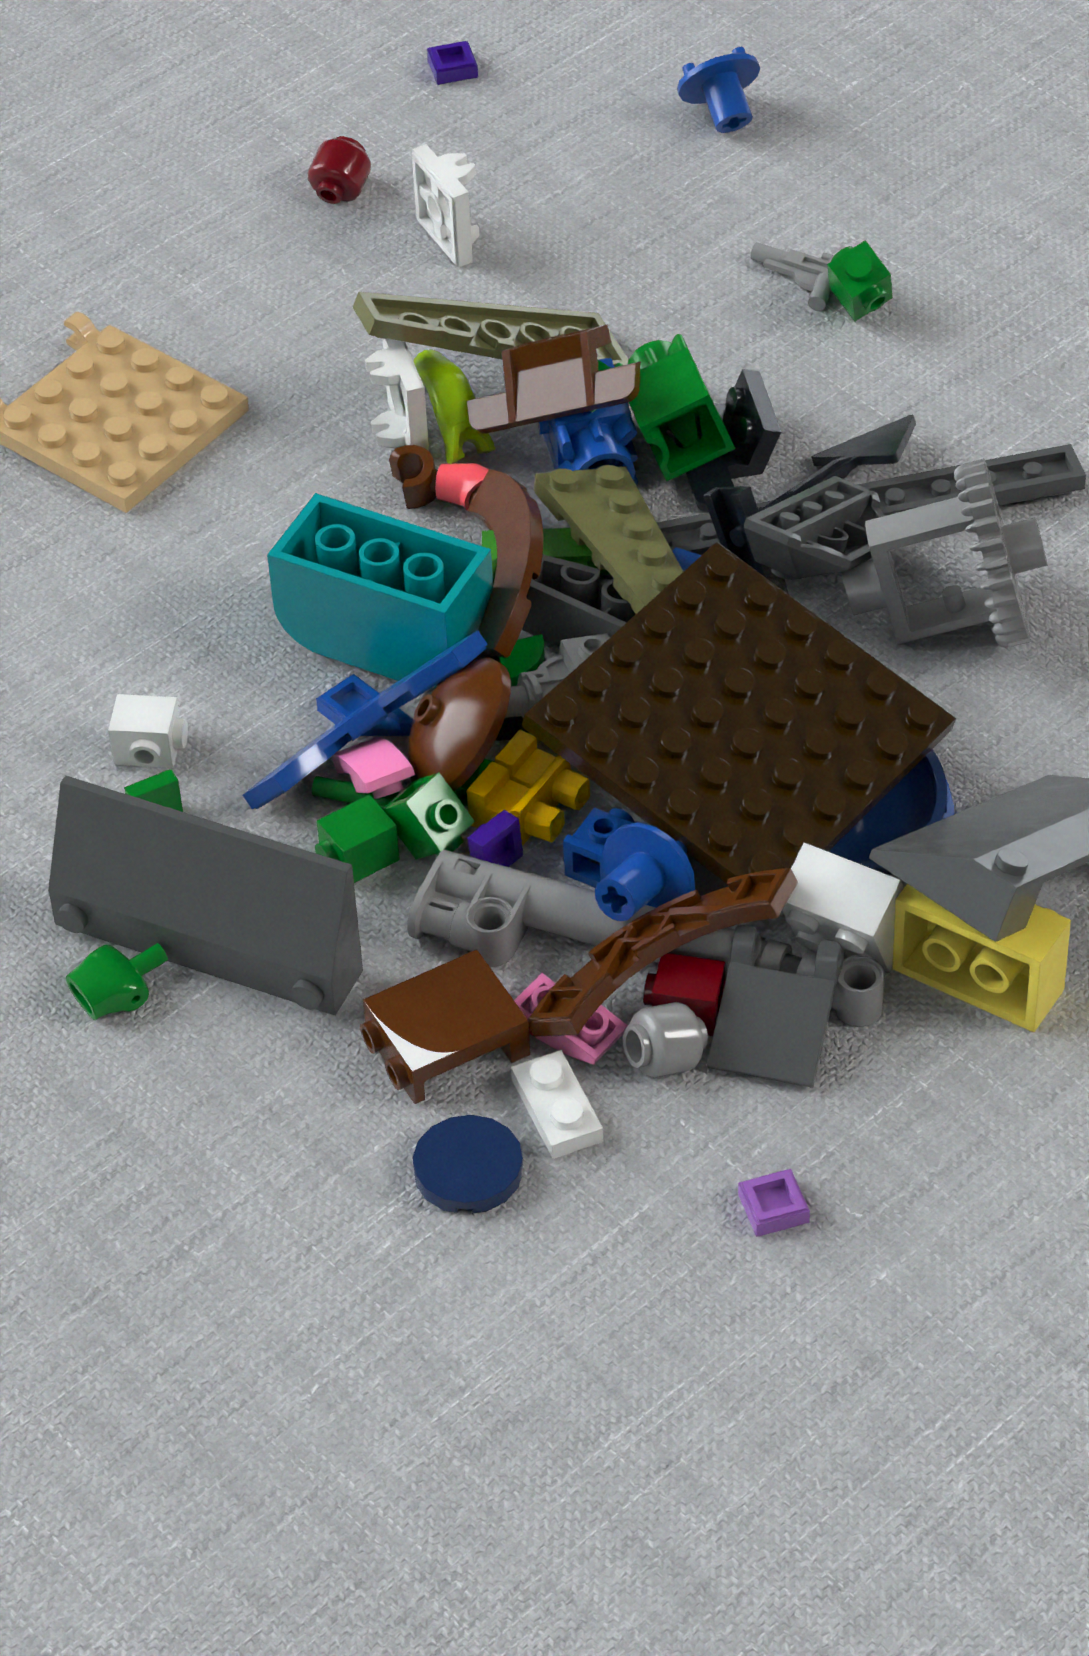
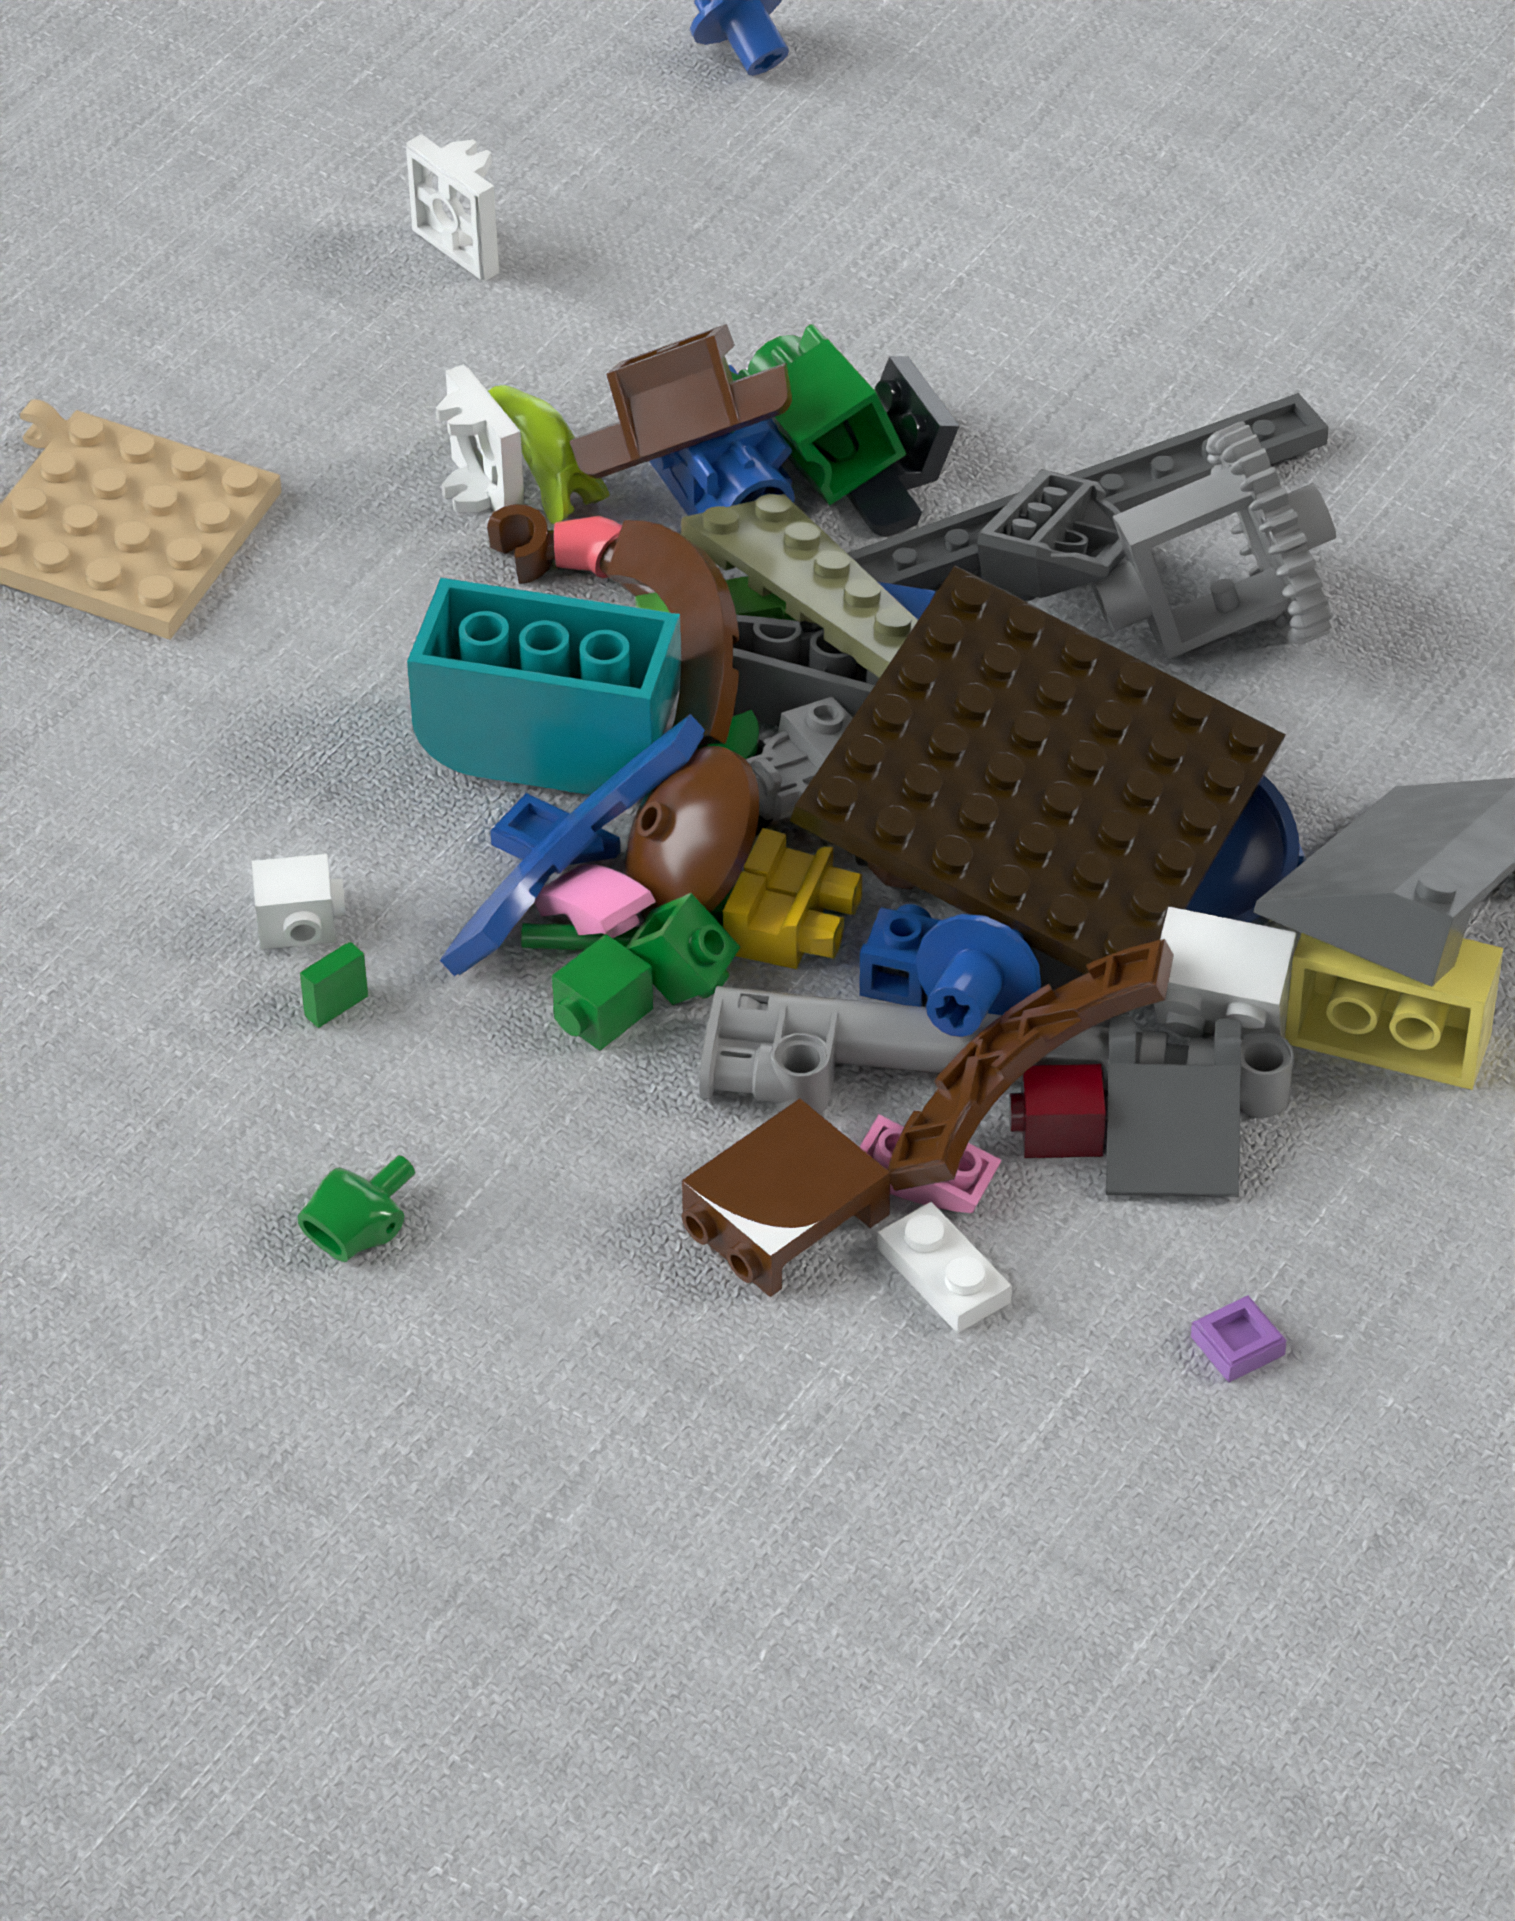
camera: 15 degrees left, 0 degrees up
dark grey slope [48,775,363,1016] -> none
dark red head [308,136,371,204] -> none
olive wing [353,292,629,366] -> none
dark blue tile [412,1115,523,1214] -> none
dark purple tile [427,41,478,85] -> none
dark purple plate [467,810,523,867] -> none
light grey head [623,1002,708,1078] -> none
black piece [703,415,916,581] -> none
light grey piece [751,242,834,311] -> none
green brick [827,240,893,322] -> none

